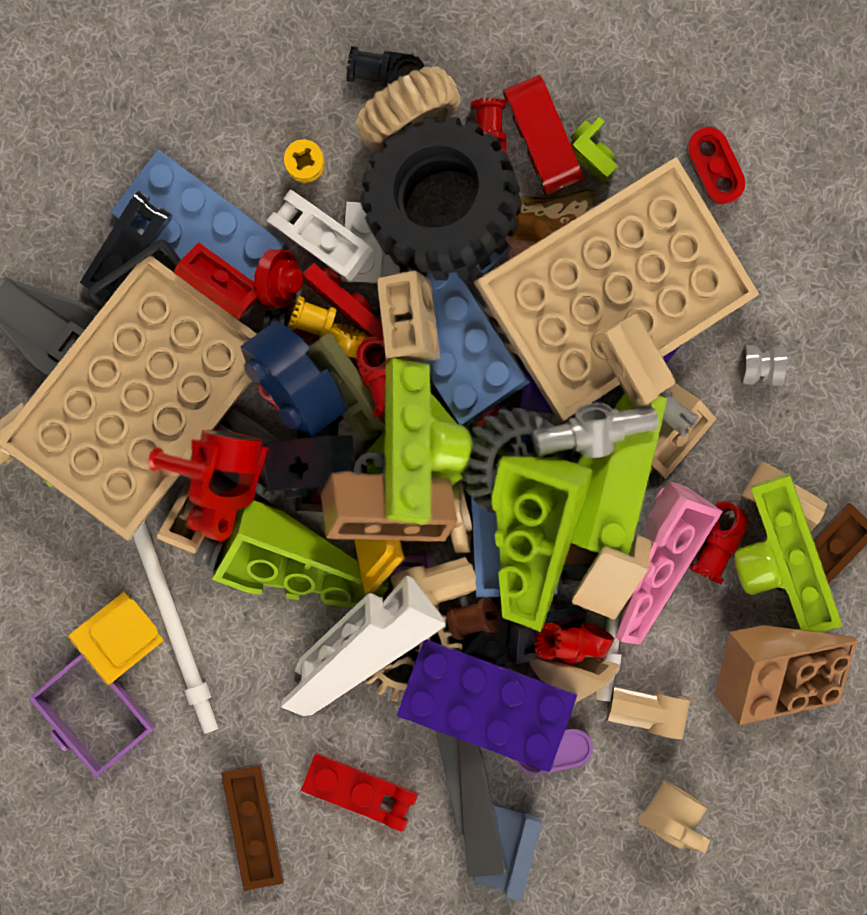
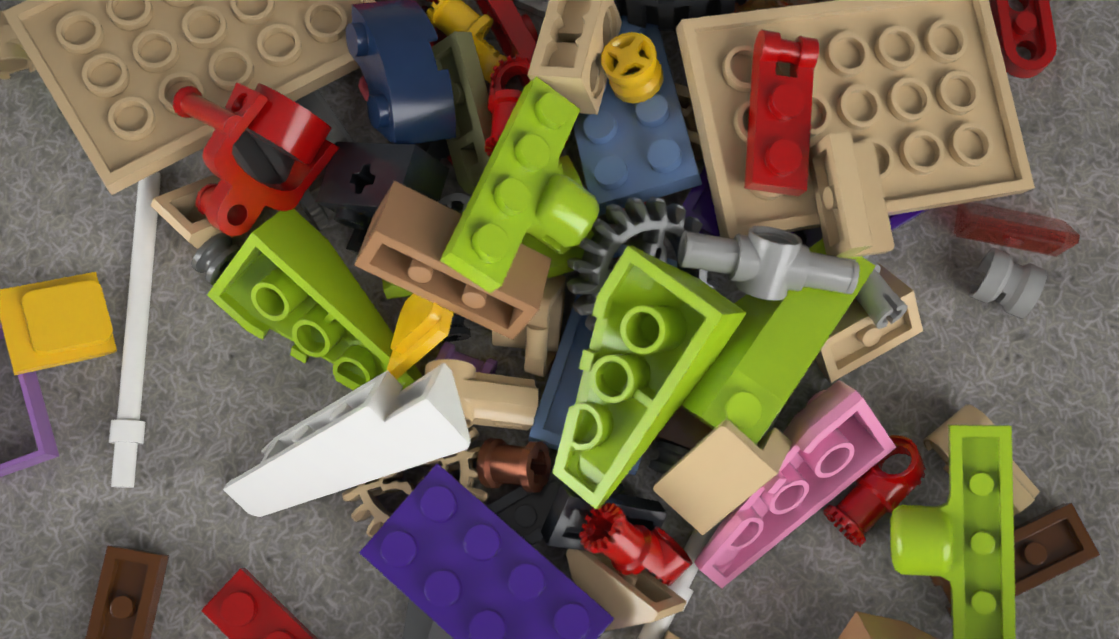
camera: 25 degrees right, 10 degrees down
none -> yellow wheel [601,32,664,104]
none -> red plate [744,29,819,196]
none -> clear red slope [954,202,1080,257]

